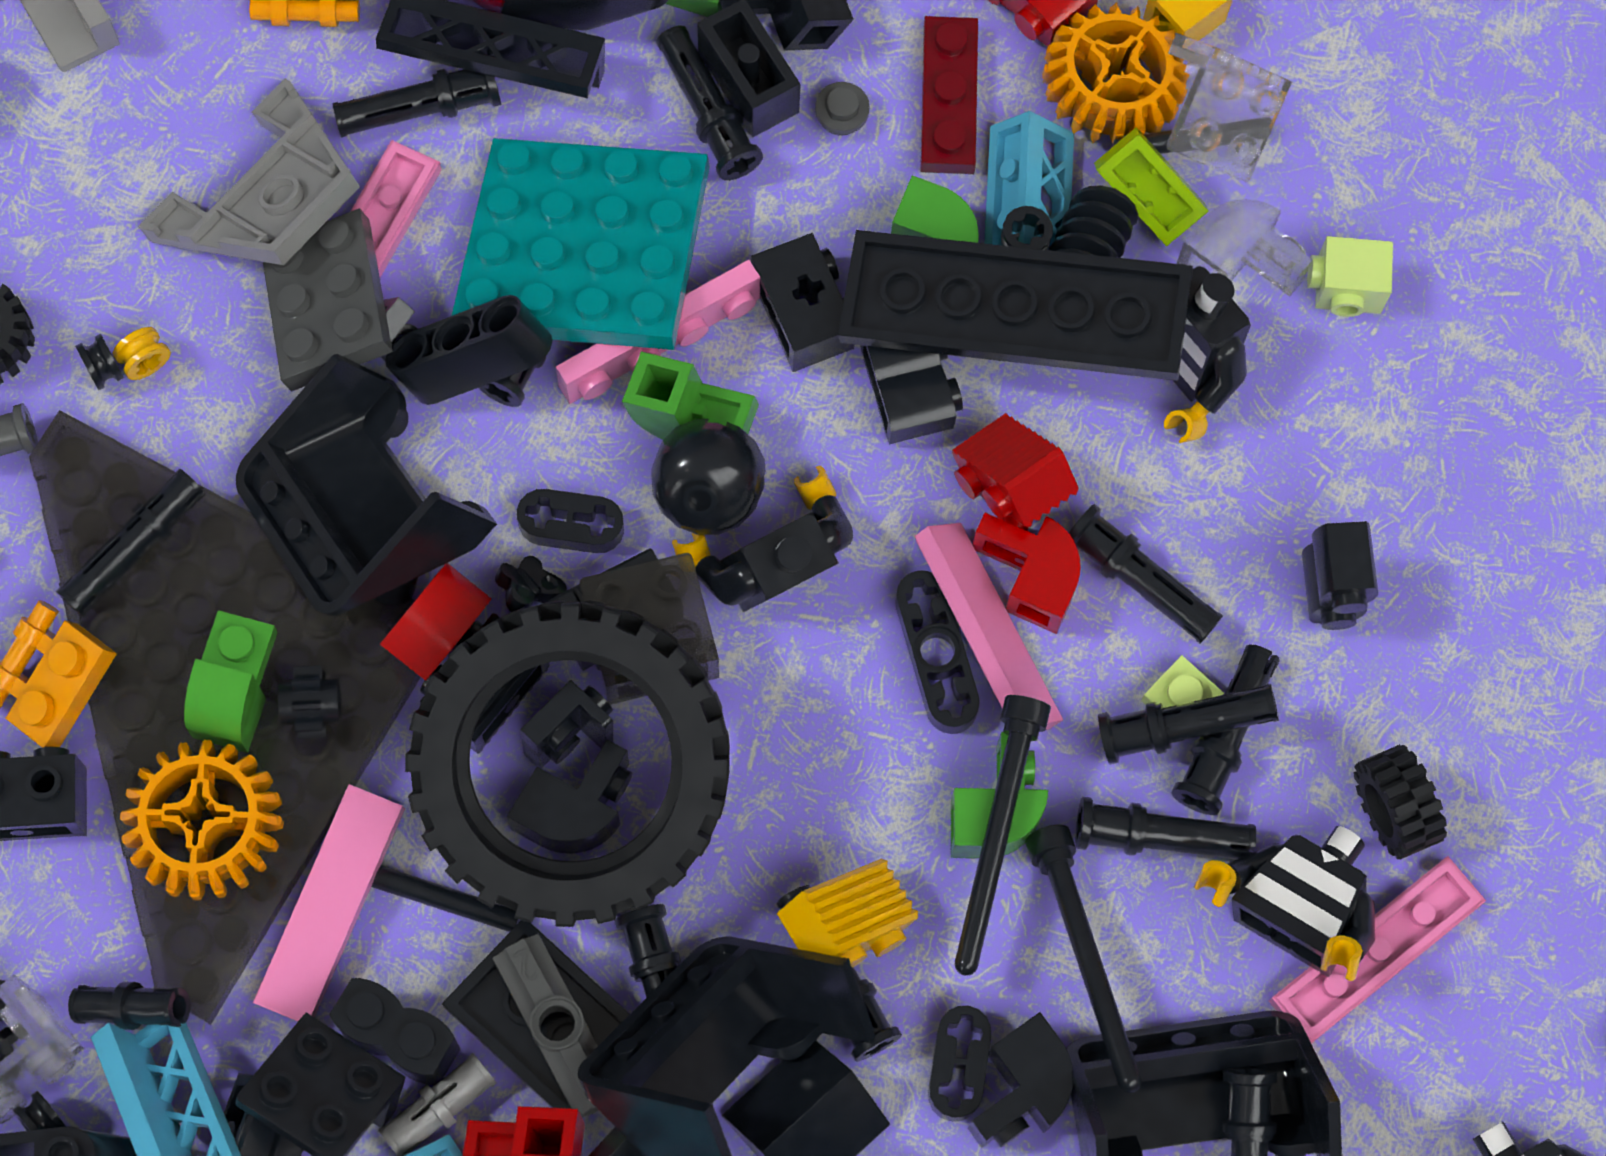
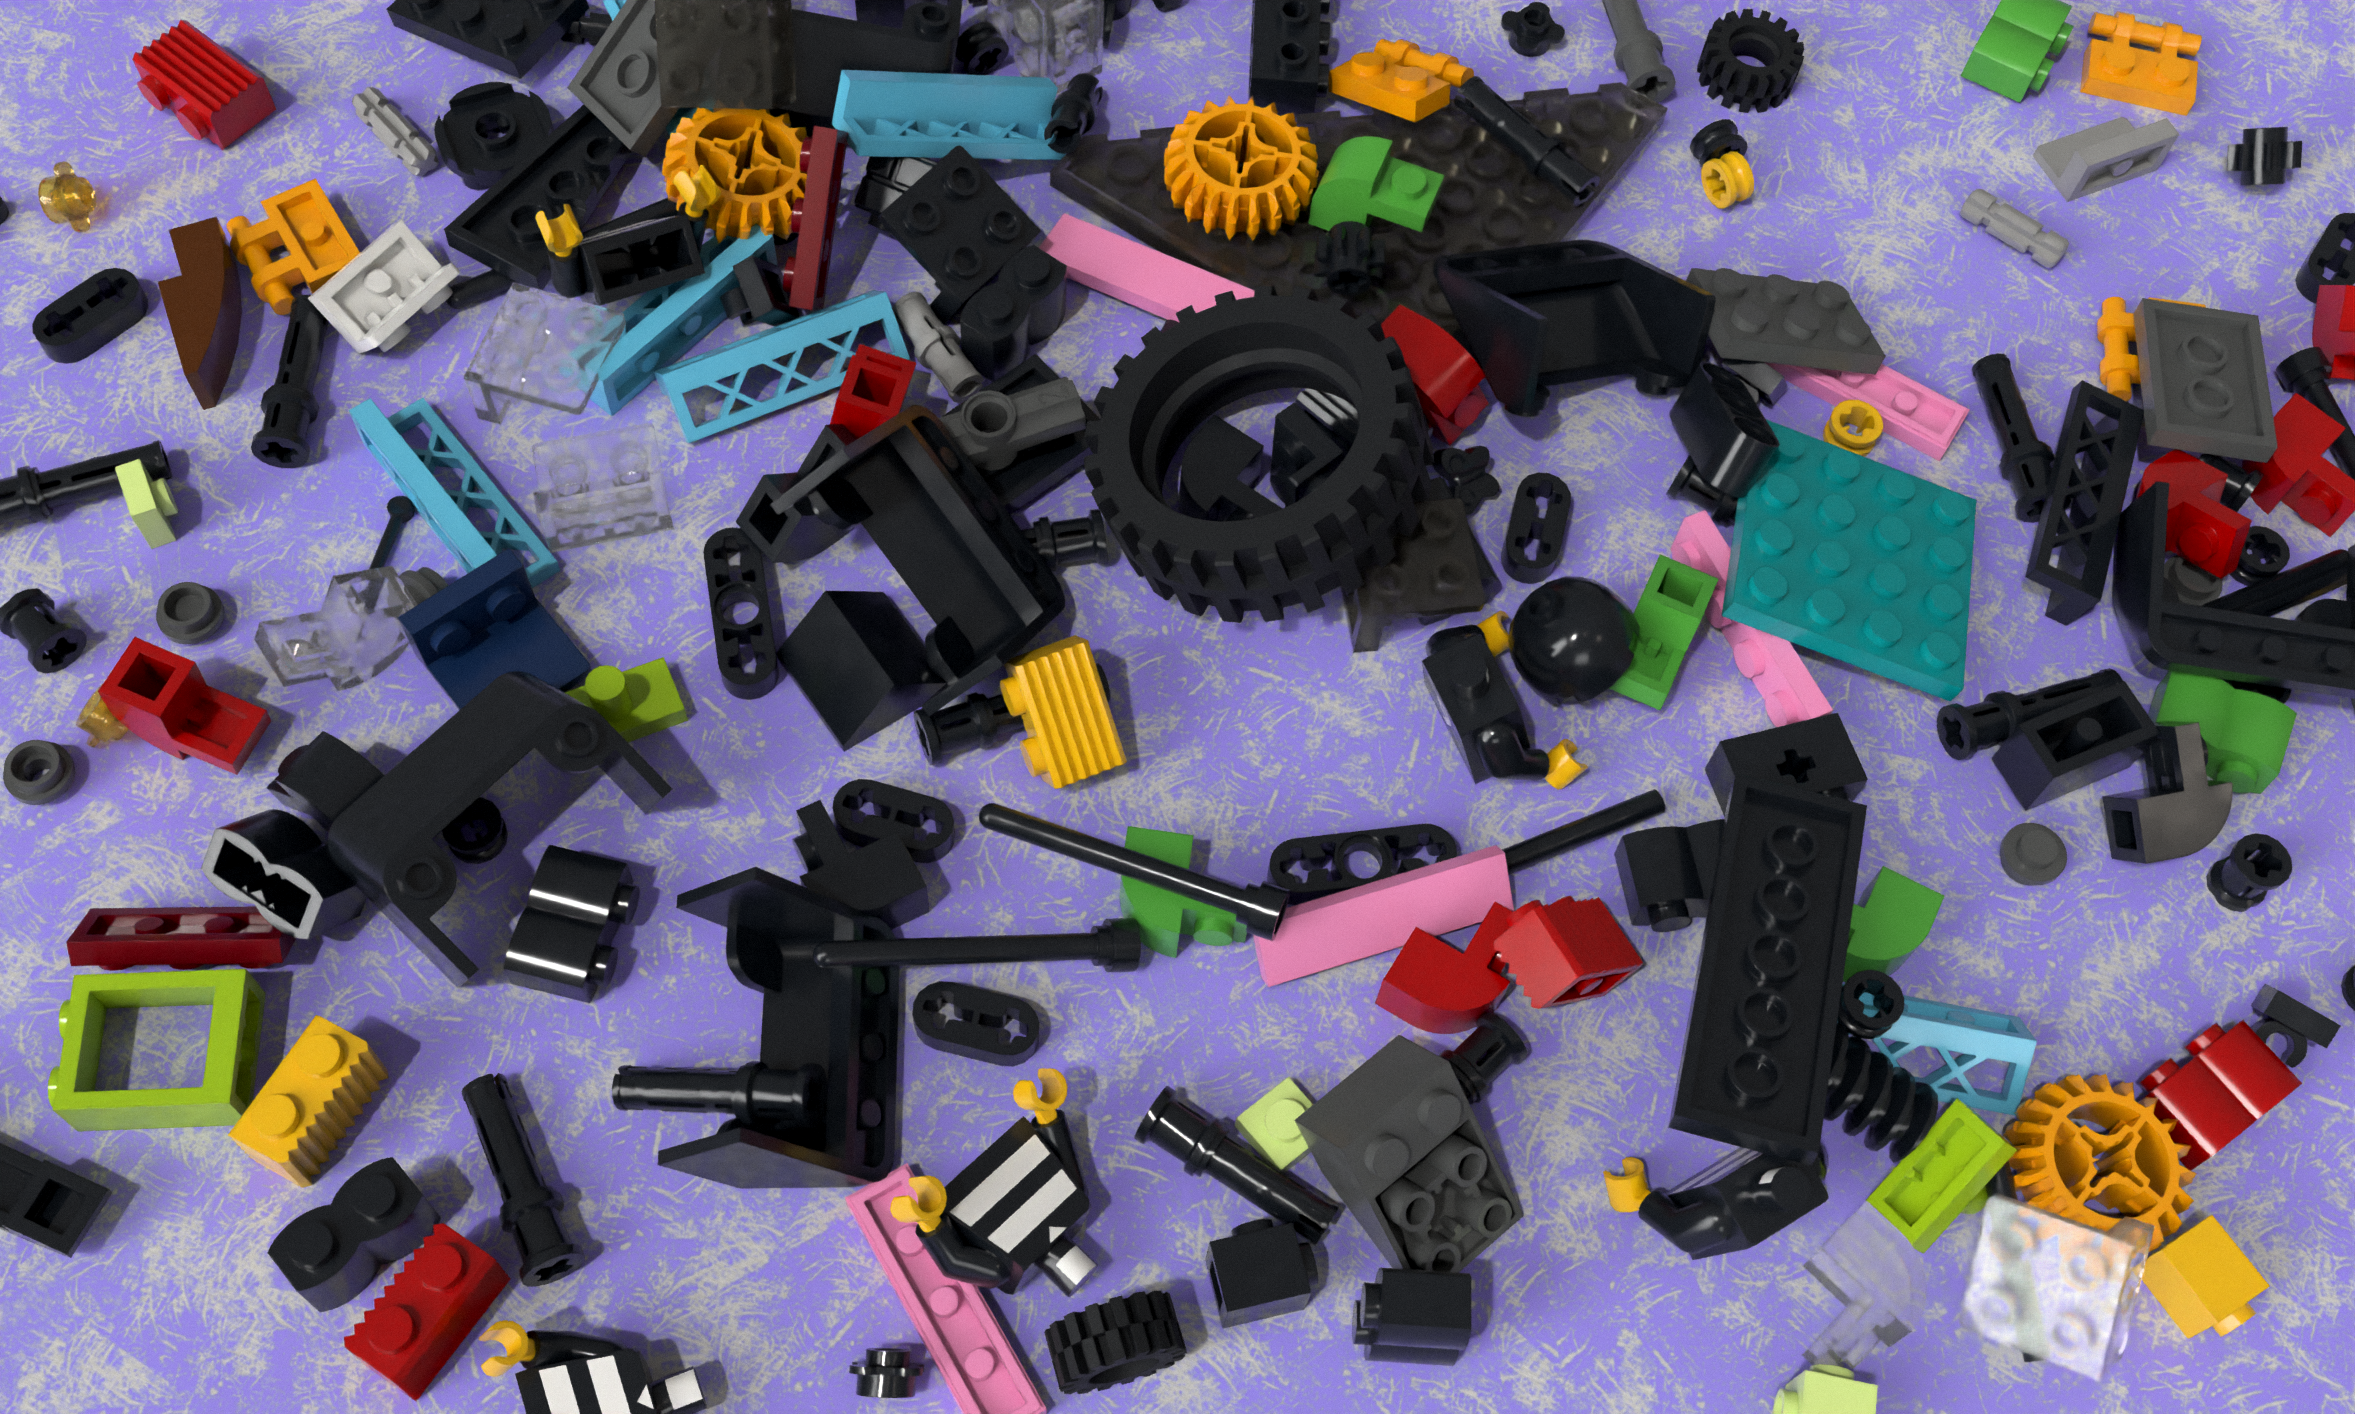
camera: 95 degrees right, 10 degrees down
light grey wing [138,79,360,265] -> none
dark red plate [920,16,978,174] -> none
black pin [1075,797,1256,859] -> none
black pin [1098,684,1279,765] -> none
none -> black plate [849,1348,924,1398]
none -> black beam [912,981,1039,1067]
none -> black brick [1205,1219,1318,1329]
none -> dark grey slope [1294,1035,1523,1273]
none -> black bar [1502,789,1665,875]
none -> yellow bush [1823,400,1883,457]
none -> light grey axle [1960,189,2069,268]

